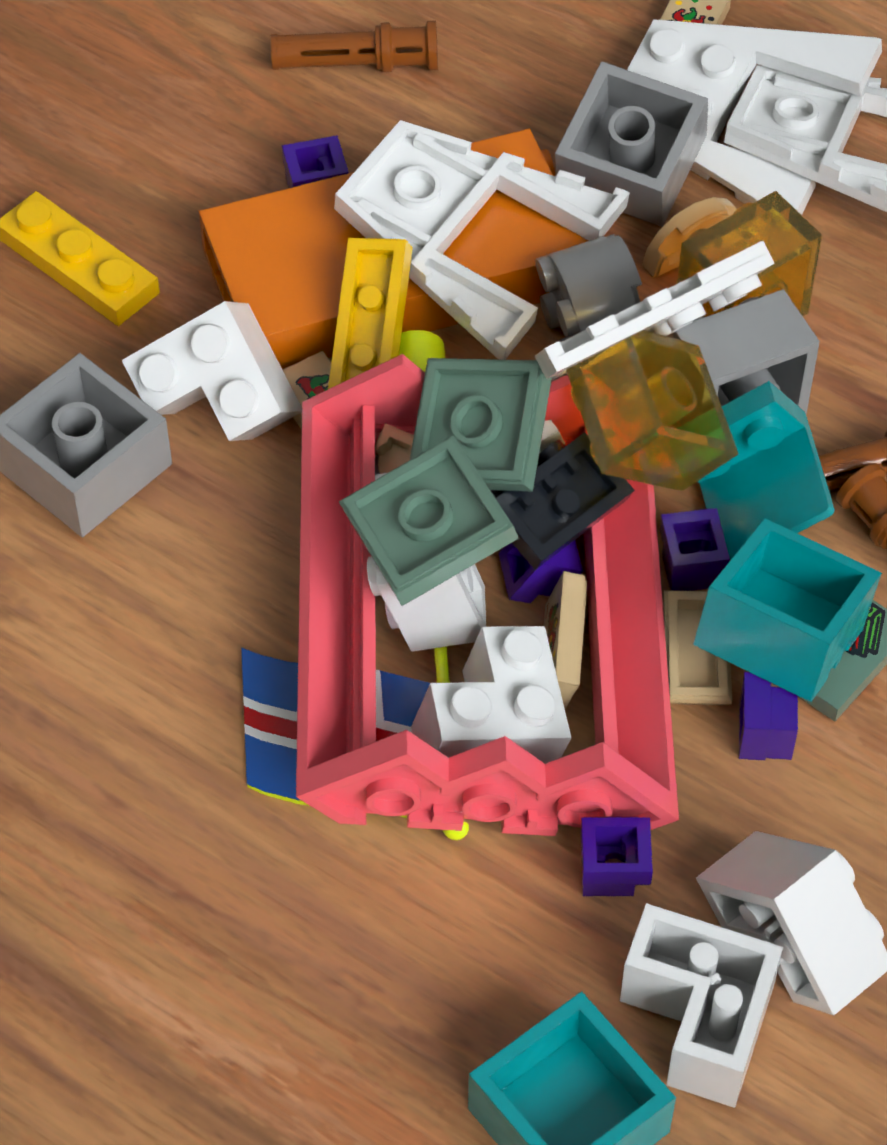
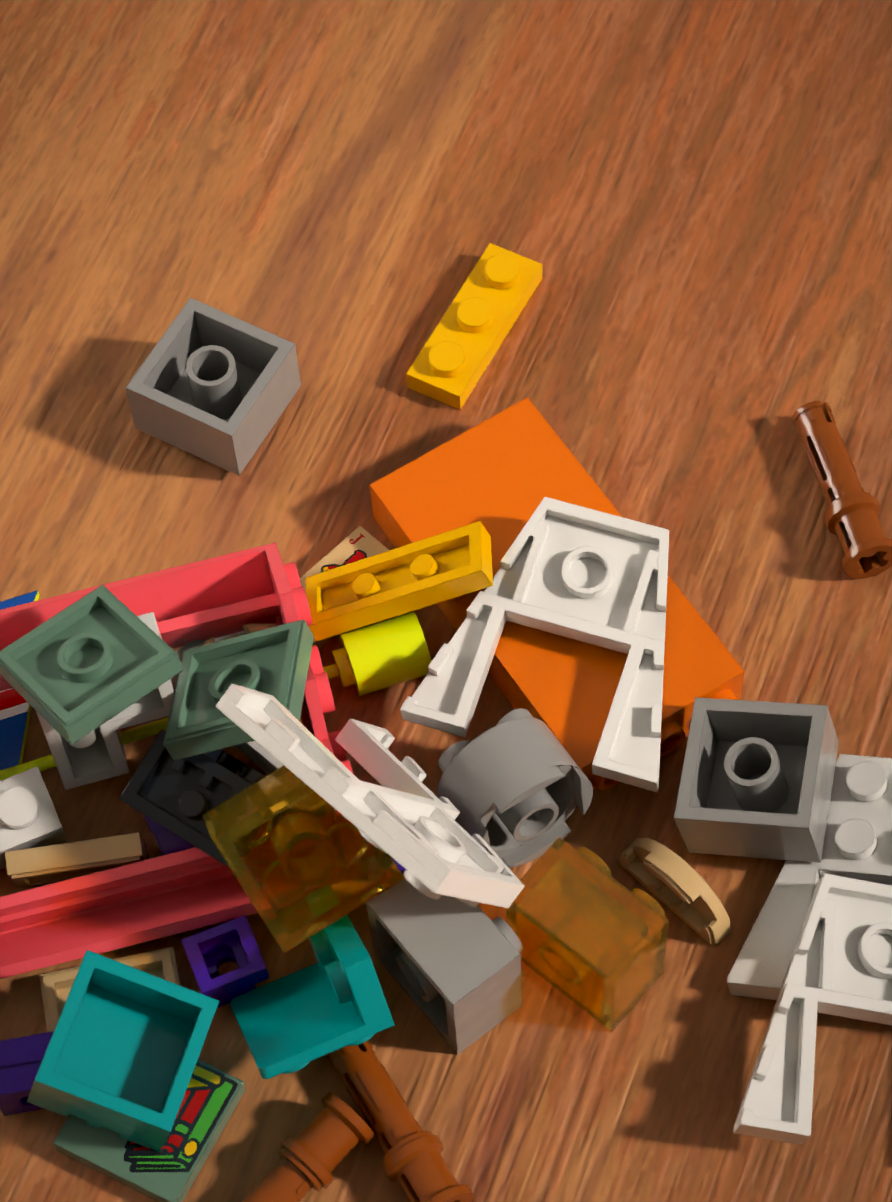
camera: 80 degrees right, 5 degrees up
white brick [122,301,302,441] -> none
dark purple piece [282,135,349,188] -> none

